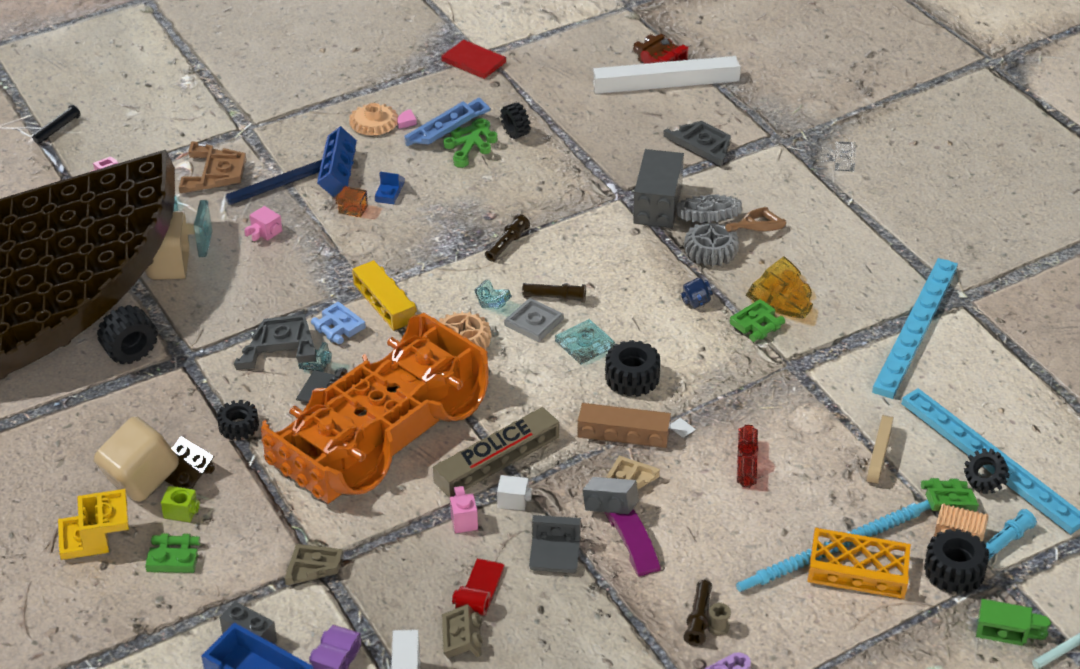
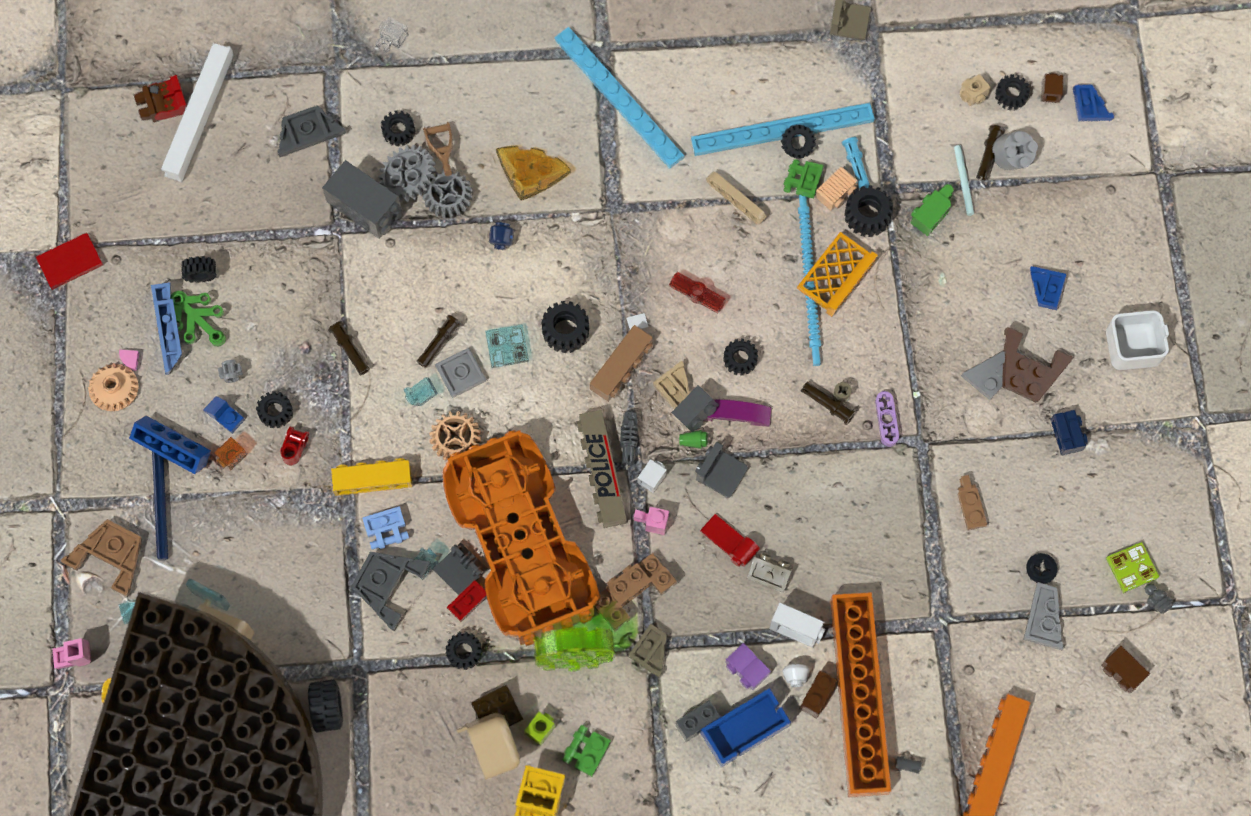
camera: 65 degrees left, 30 degrees up
bright pink brick [244,206,282,241] -> none
bright green plate [730,299,785,342] -> none
none -> light grey gear [218,360,243,383]
none -> black tyre [256,391,293,428]
none -> red piece [280,426,309,466]
none -> black tyre [381,110,415,147]
none -> red plate [447,580,487,622]
none -> clear neon green brick [533,627,615,672]
none -> medium nougat bracket [594,553,677,631]
none -> dark grey hinge [620,412,638,466]
none -> bright green cone [679,430,708,449]
none -> black tyre [723,338,758,376]

